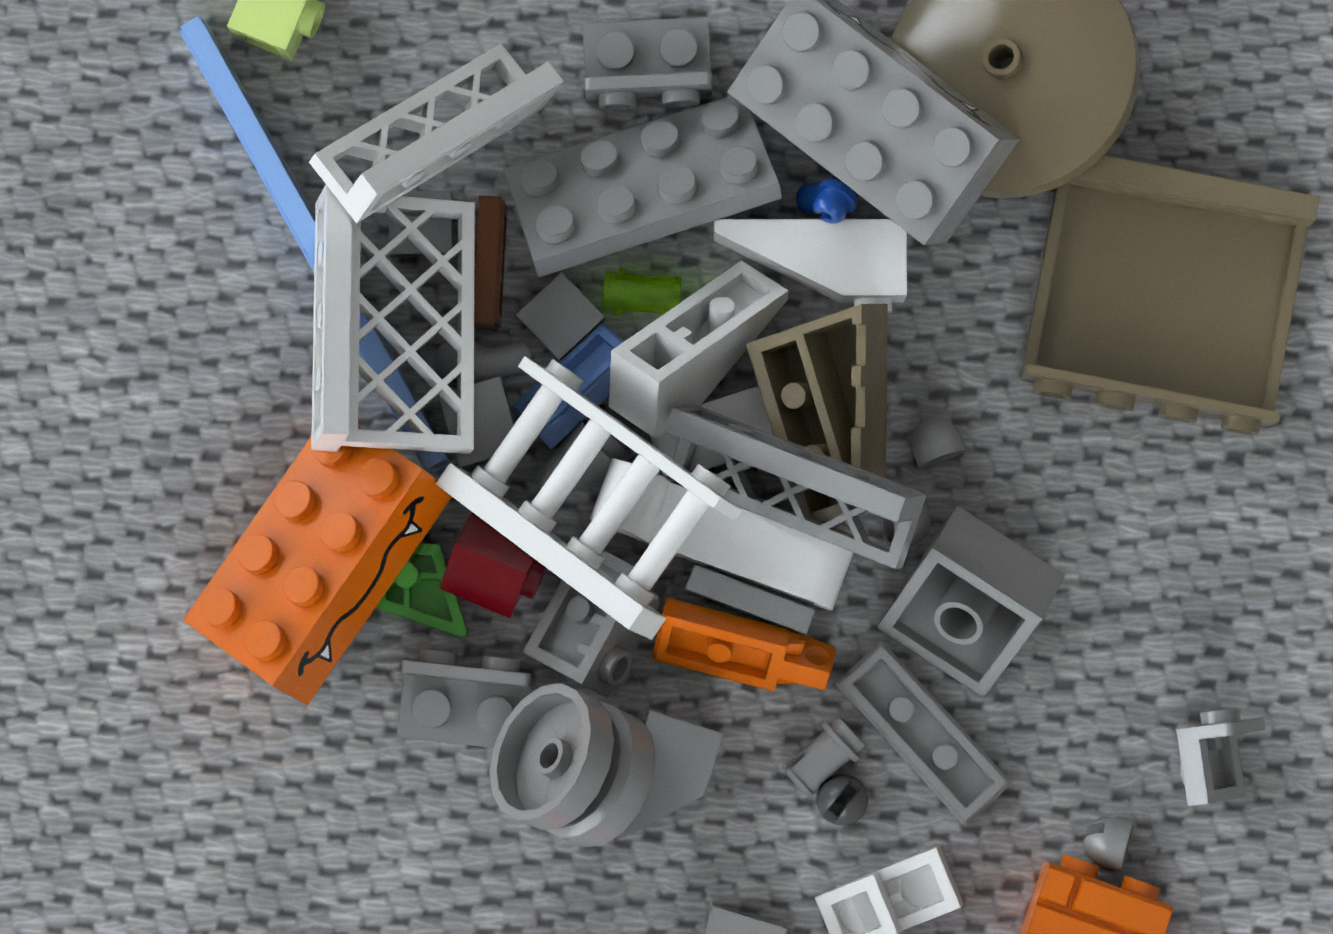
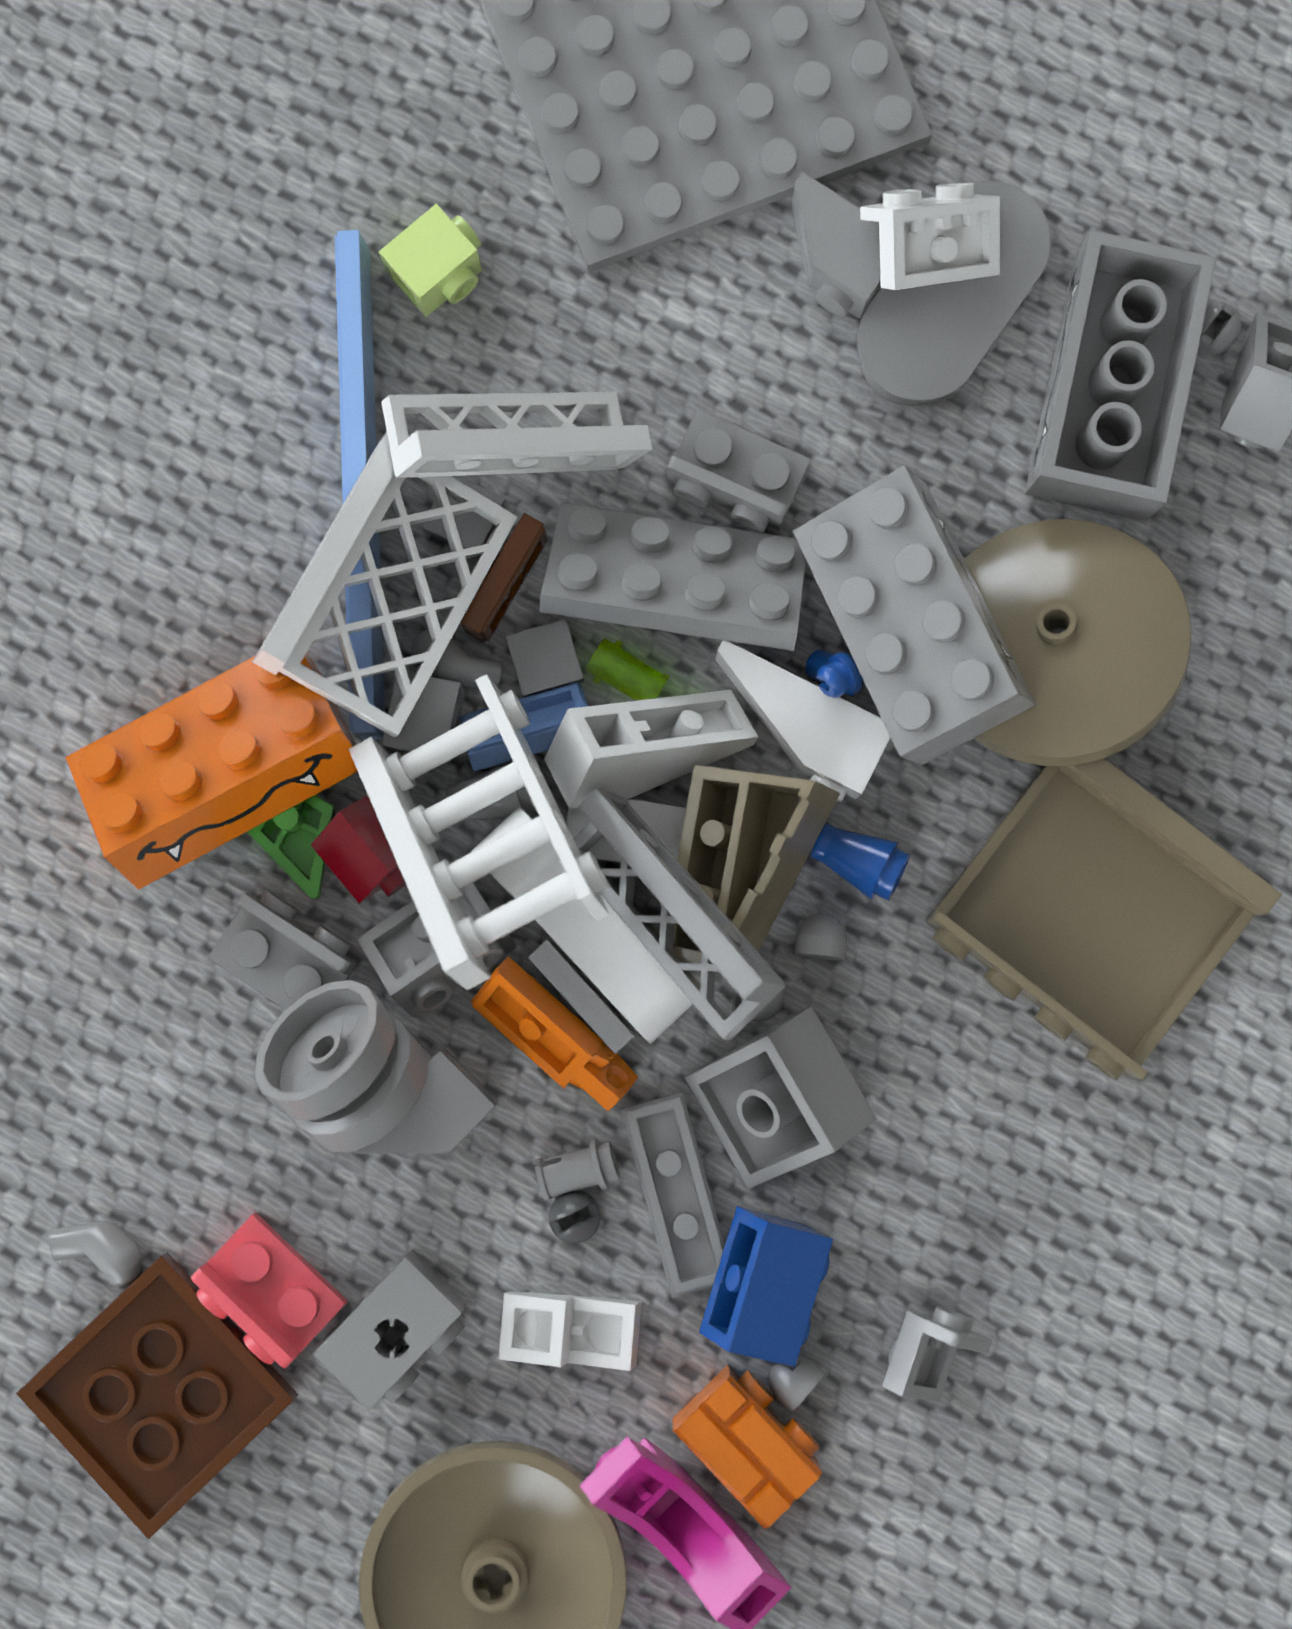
camera: 25 degrees right, 0 degrees up
none -> blue brick [699,1206,833,1367]
none -> blue cone [810,823,910,901]

